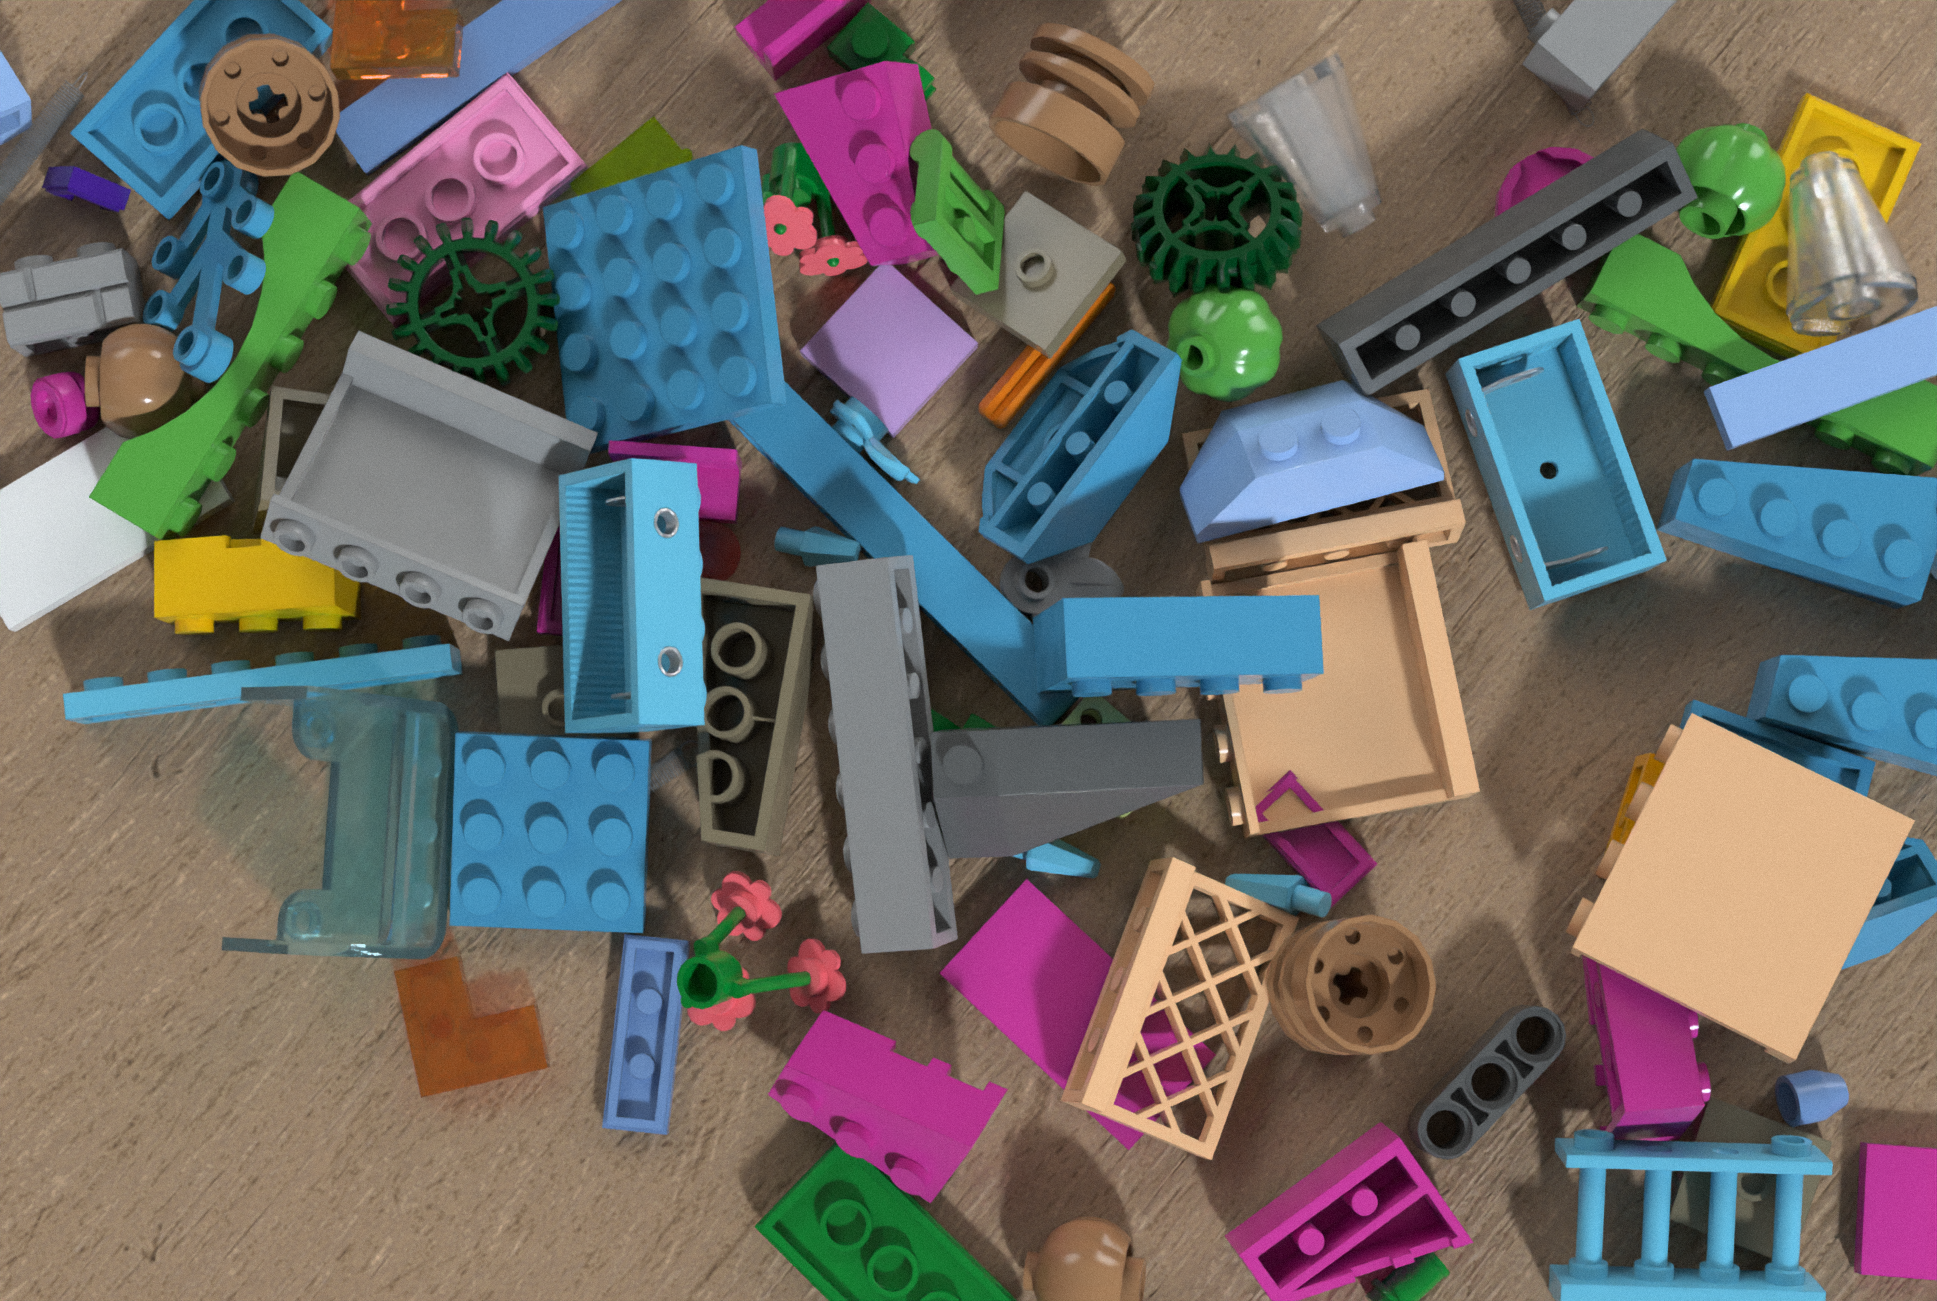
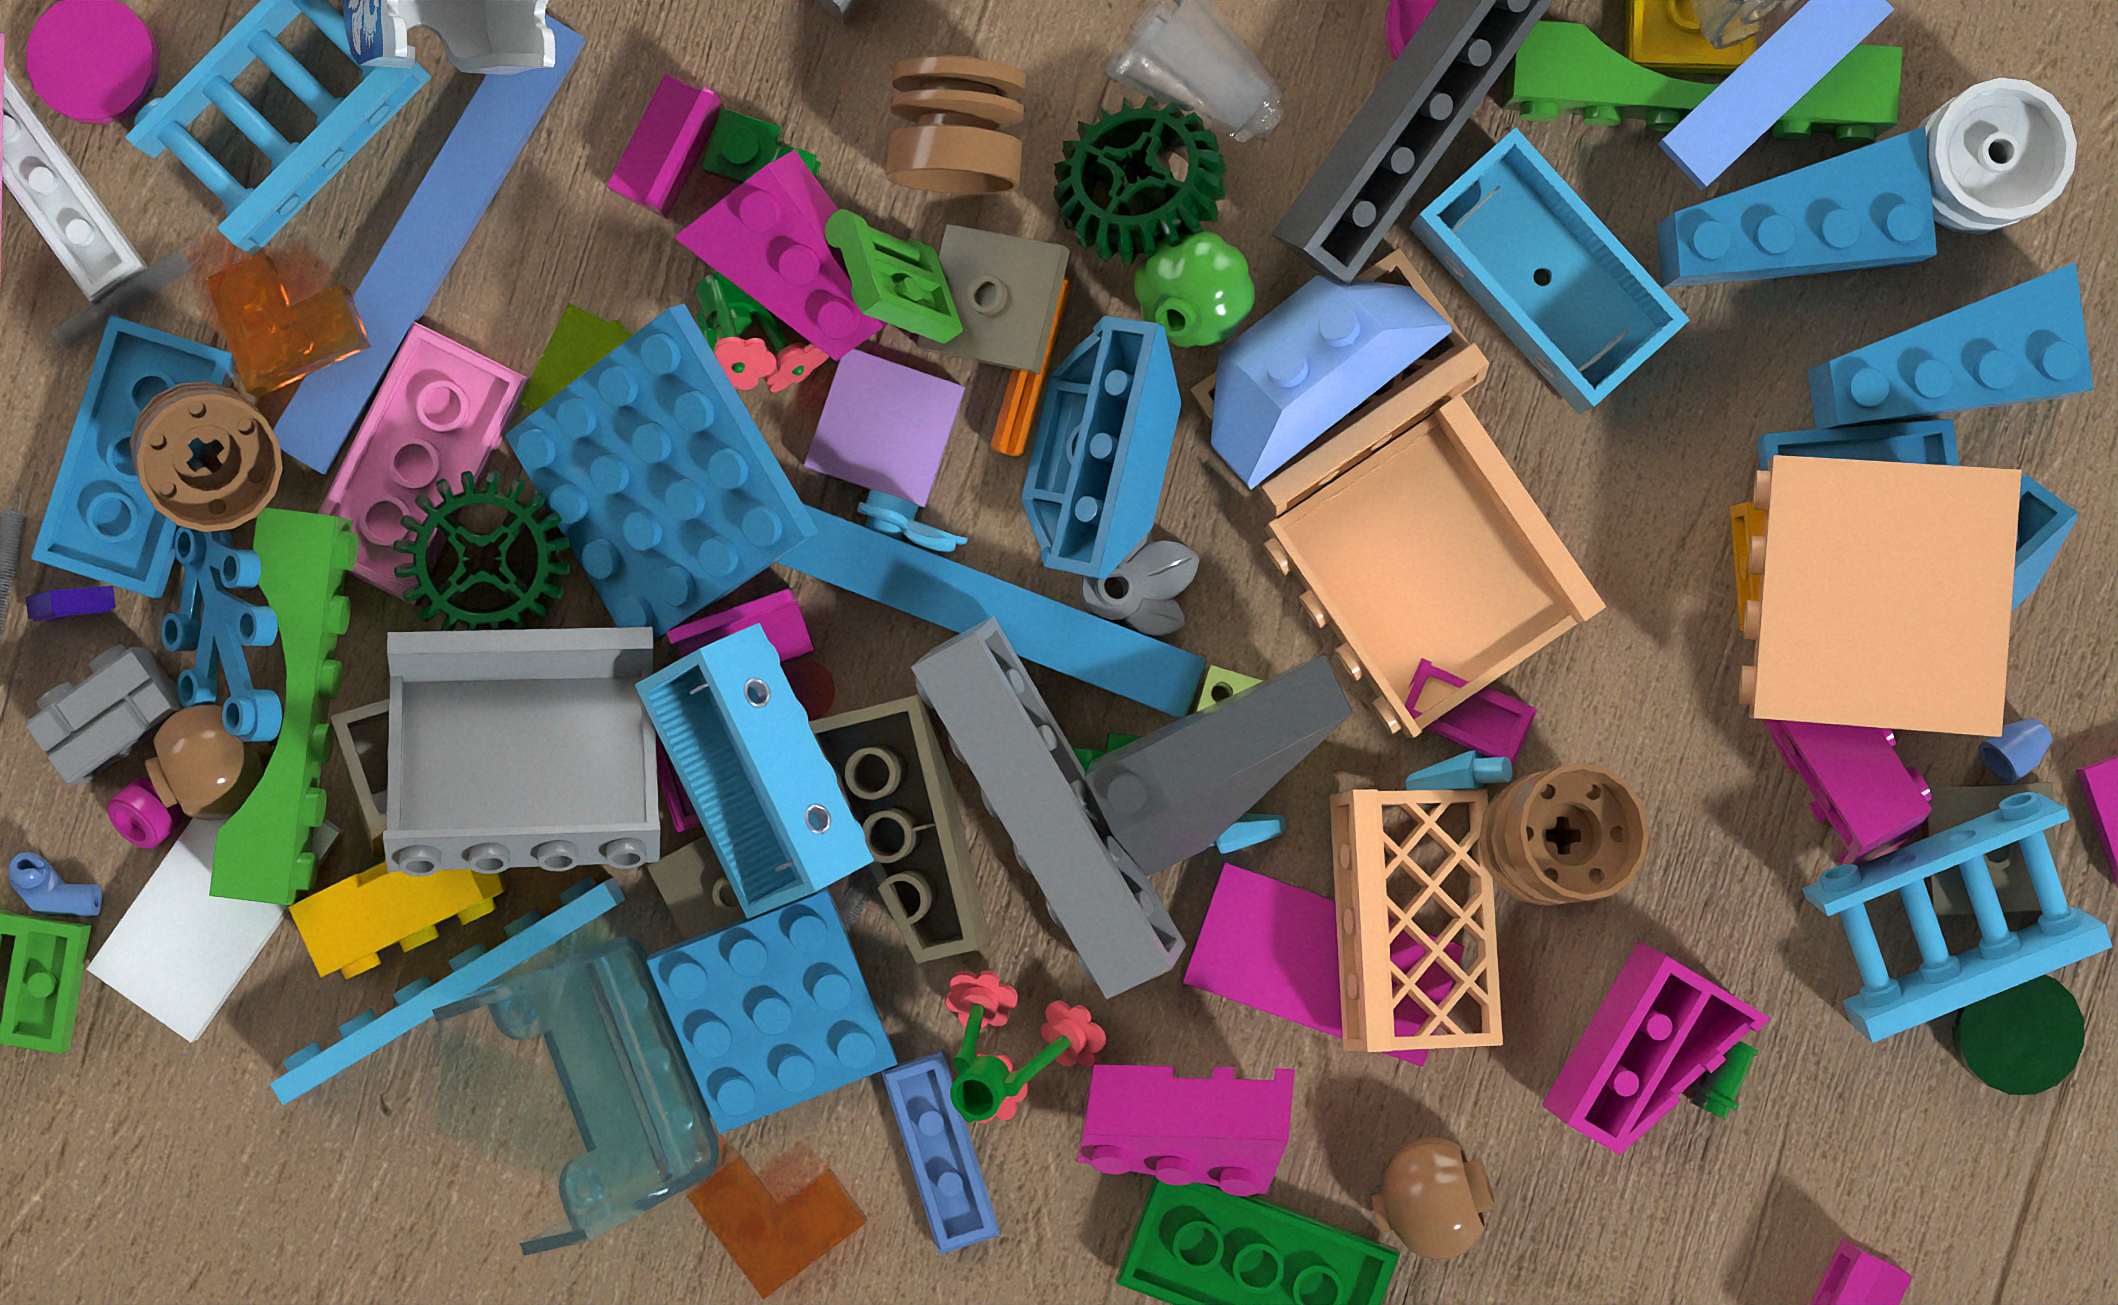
camera: 20 degrees left, 5 degrees up
medium azure bar [774,526,861,567] -> none
dark azure wedge [1033,595,1324,697] -> none
dark grey beam [1407,1005,1566,1160] -> none

